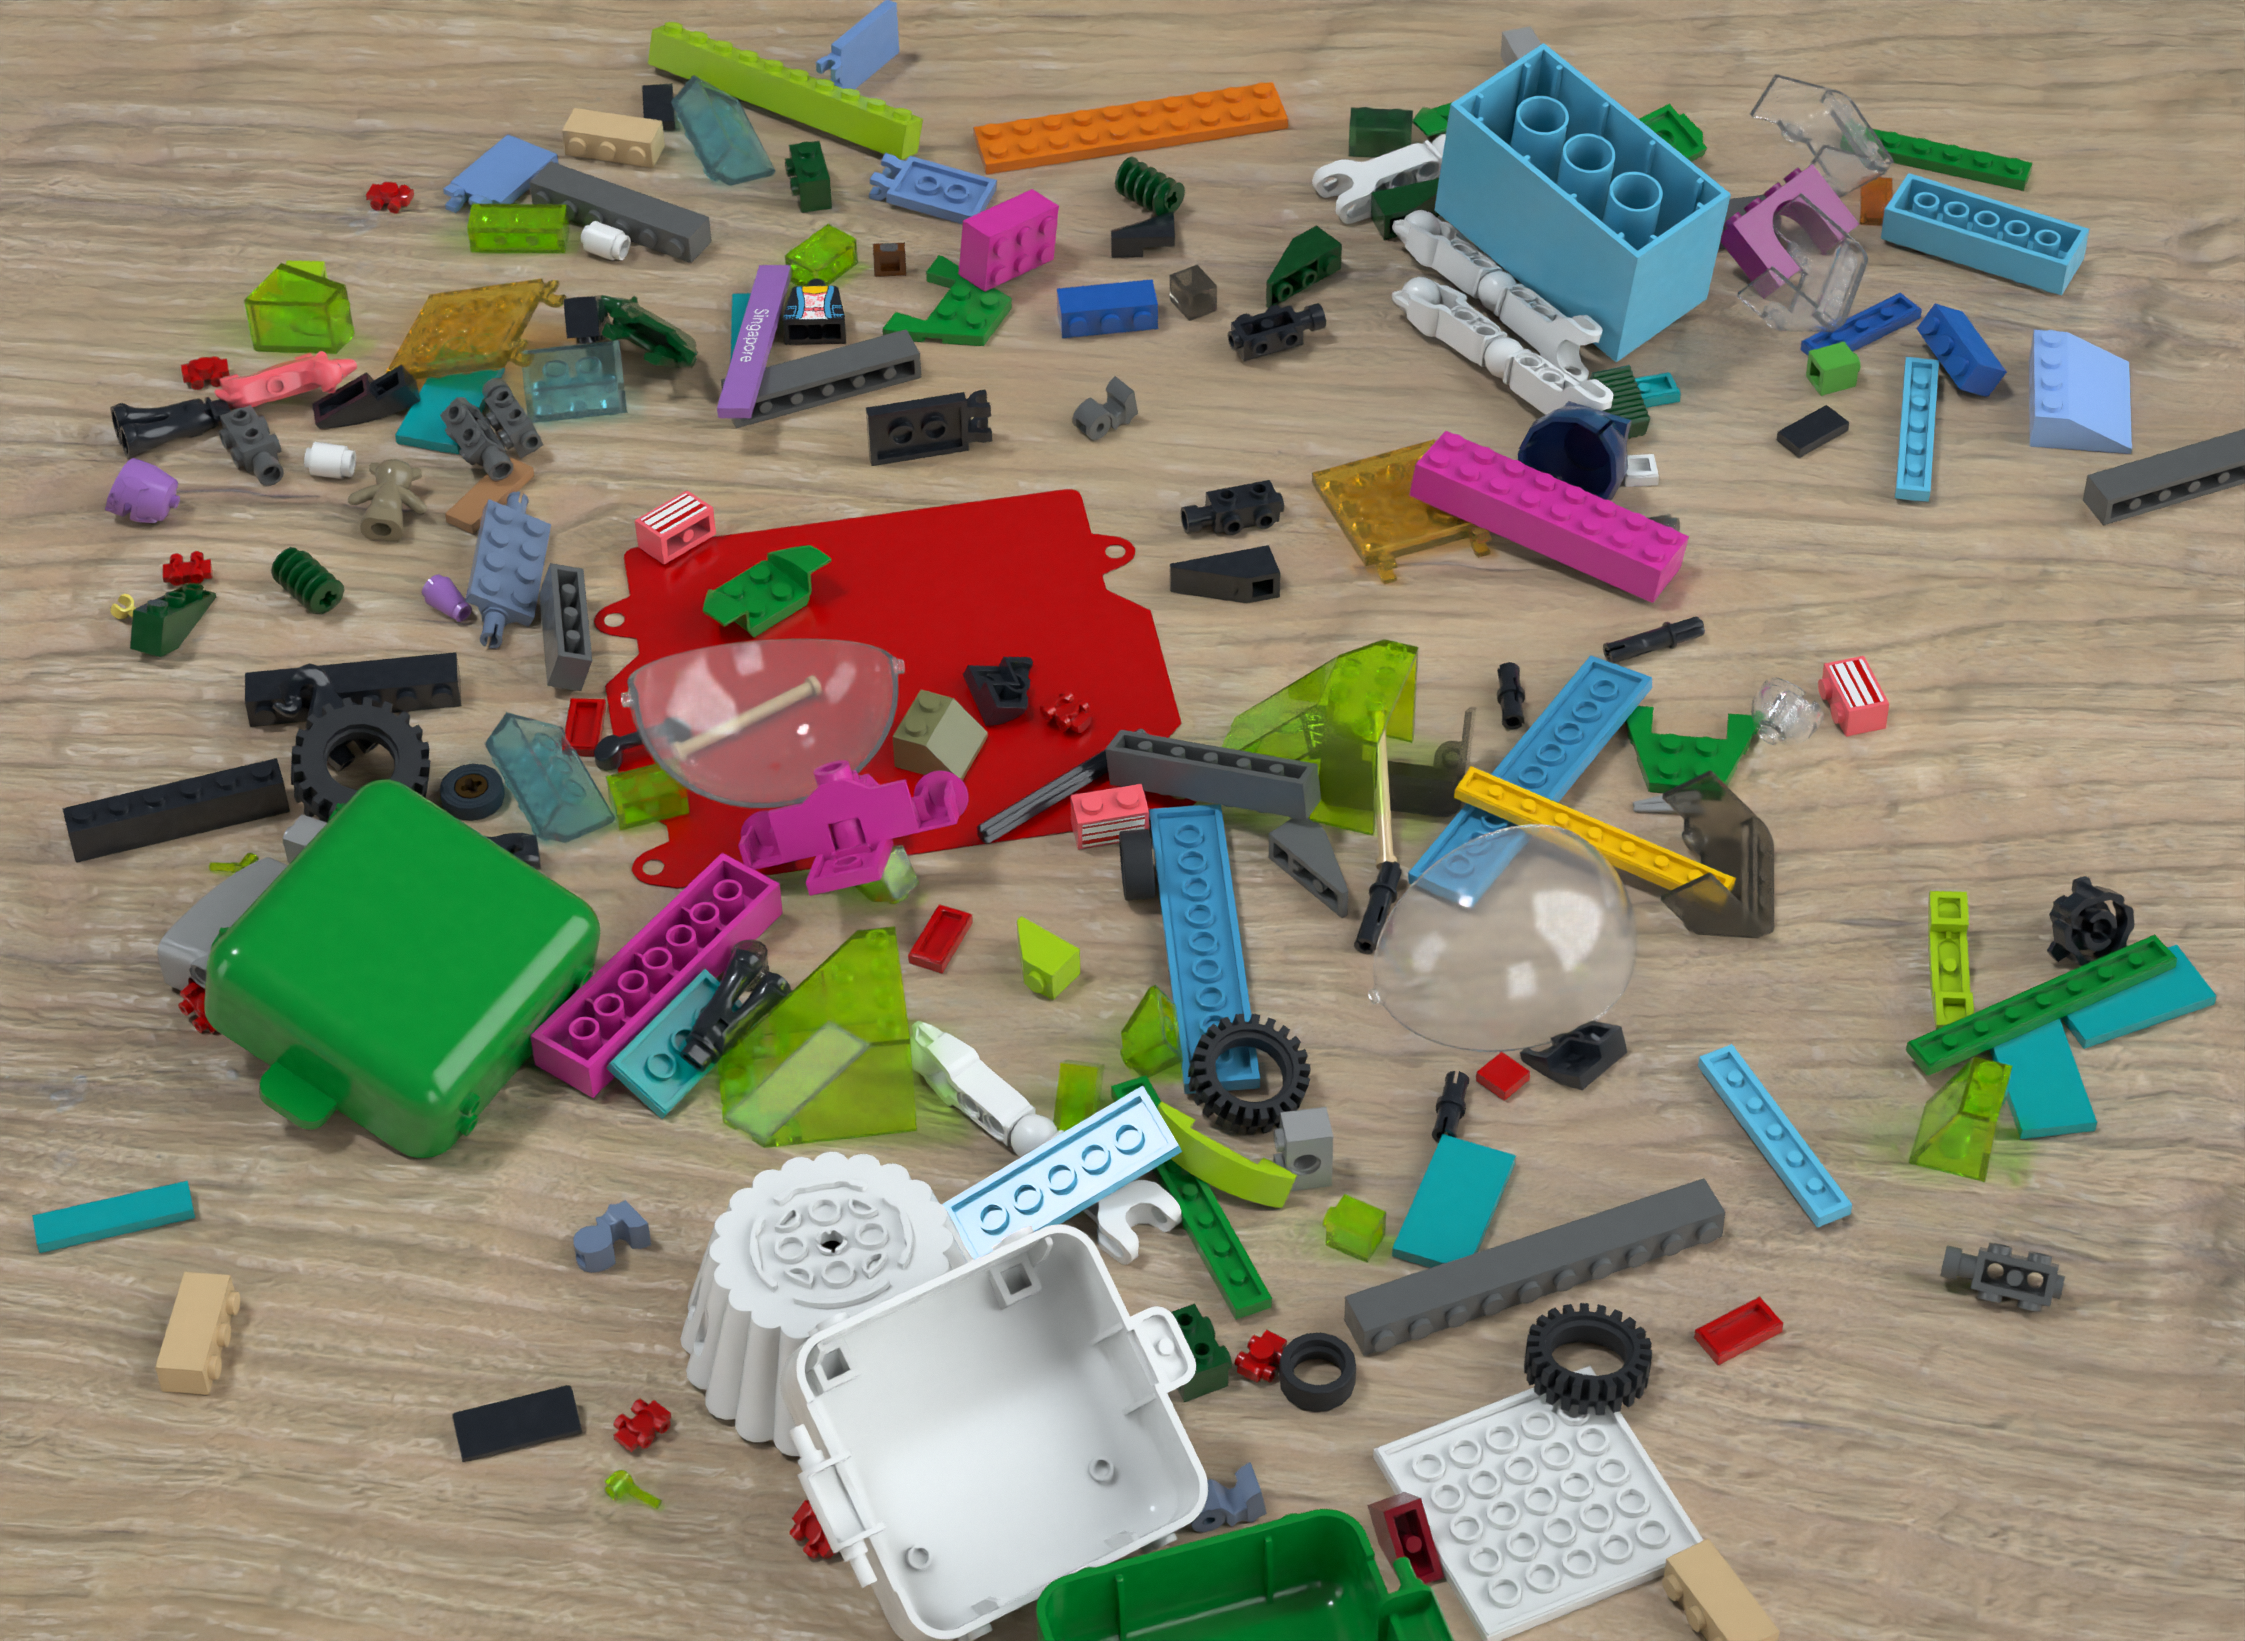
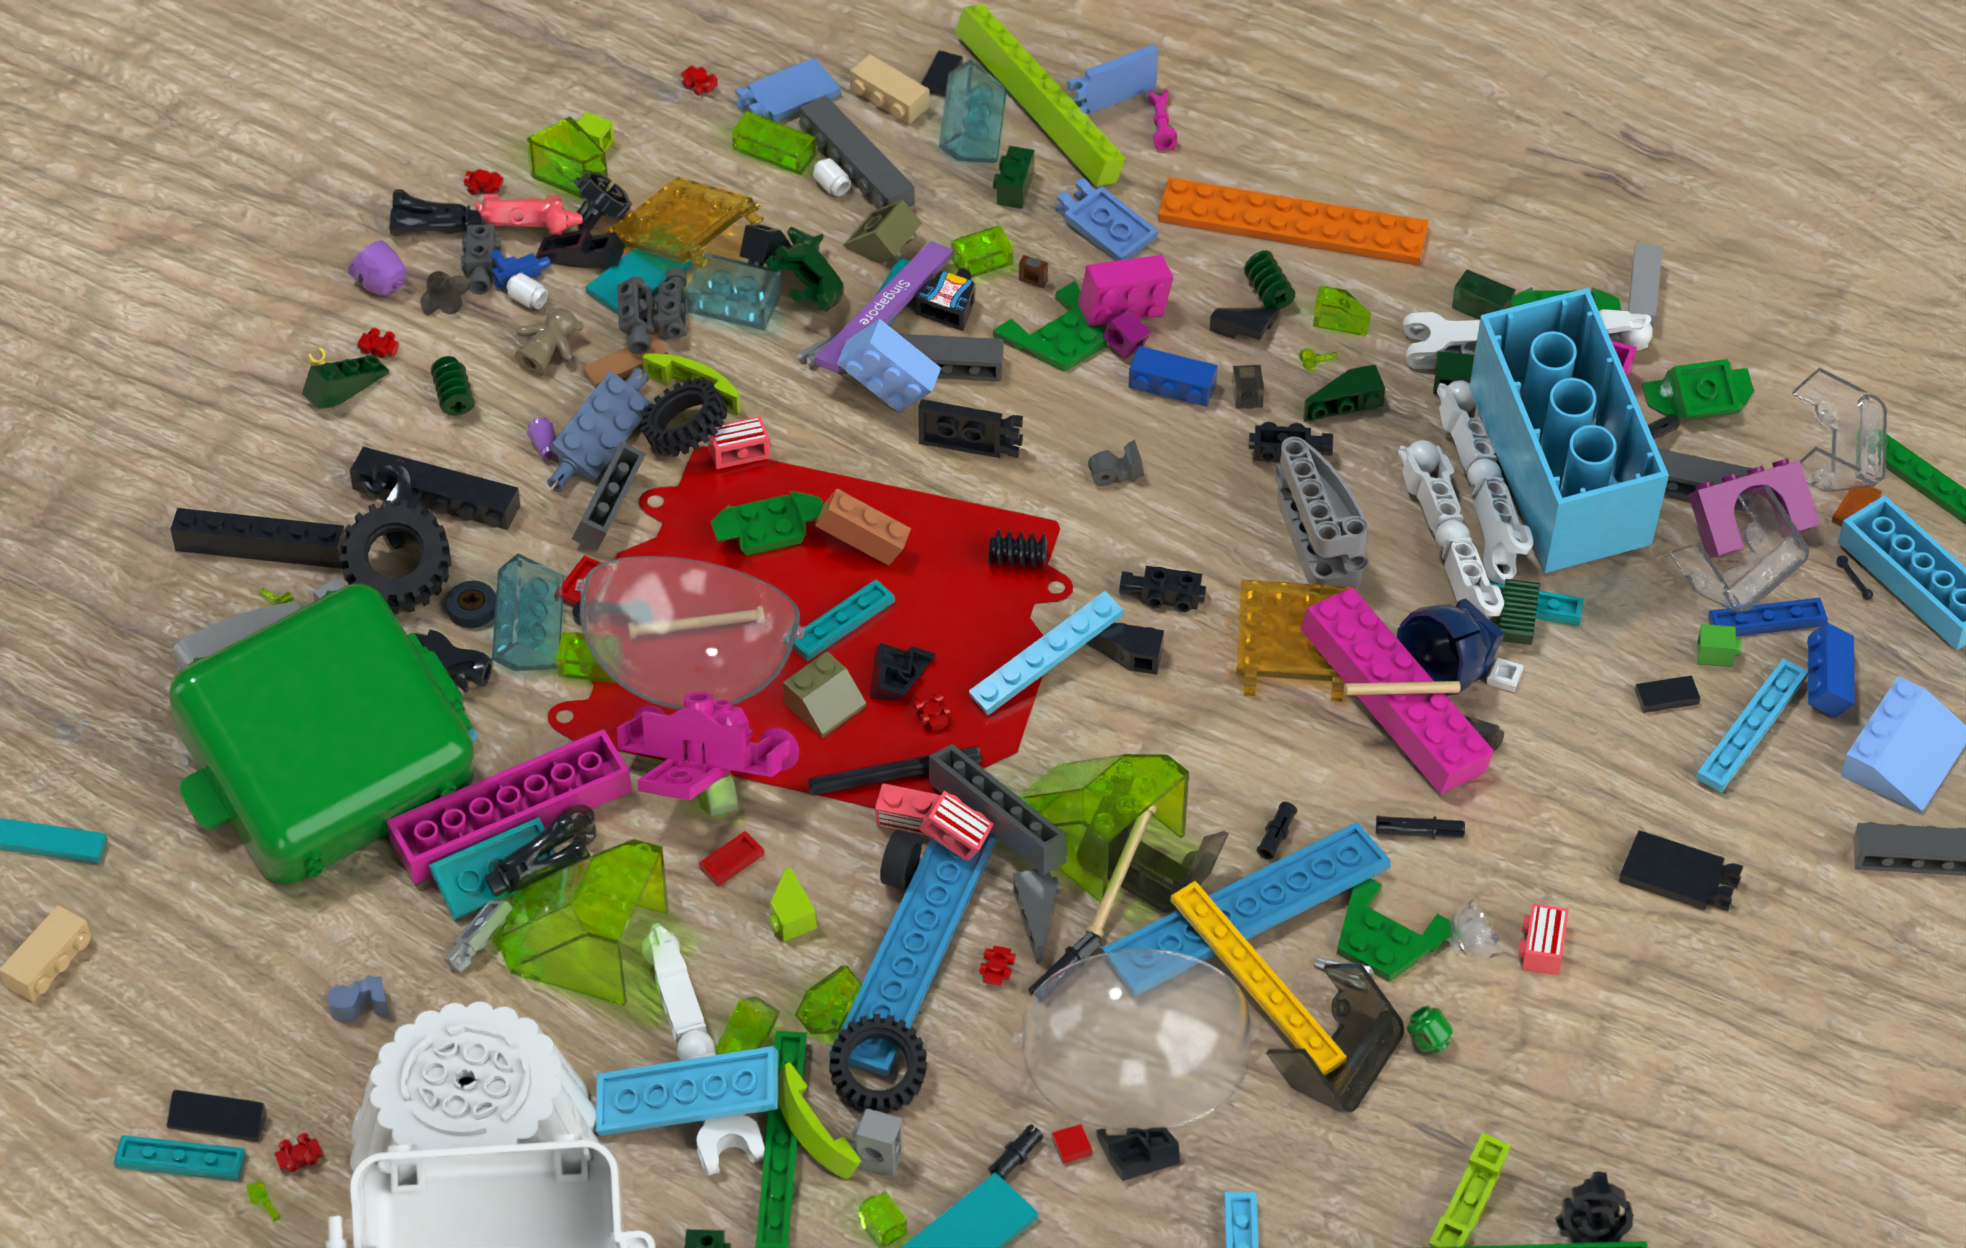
camera: 25 degrees right, 5 degrees up
none -> teal tile [114,1135,246,1181]
none -> clear smoke plate [421,271,471,315]
none -> light grey hinge [444,901,513,972]
none -> blue piece [490,250,551,290]
none -> black piece [573,170,633,231]
none -> black tyre [640,378,728,457]
none -> lime slope [642,353,740,416]
none -> teal tile [788,579,895,662]
none -> light grey piece [798,333,838,366]
none -> nougat brick [815,489,911,566]
none -> light blue brick [837,319,941,412]
none -> olive slope [843,199,922,263]
none -> brick [918,791,994,862]
none -> medium azure plate [969,591,1124,716]
none -> red piece [979,945,1016,987]
none -> black piece [988,529,1048,570]
none -> magenta brick [1103,310,1151,360]
none -> dark pink piece [1149,89,1177,150]
none -> light grey panel [1275,437,1369,595]
none -> clear neon green hand [1299,348,1338,370]
none -> clear neon green slope [1313,285,1371,336]
none -> tan bar [1344,681,1460,695]
none -> green head [1407,1005,1453,1053]
none -> black tile [1619,830,1743,912]
none -> black hinge [1836,556,1873,600]

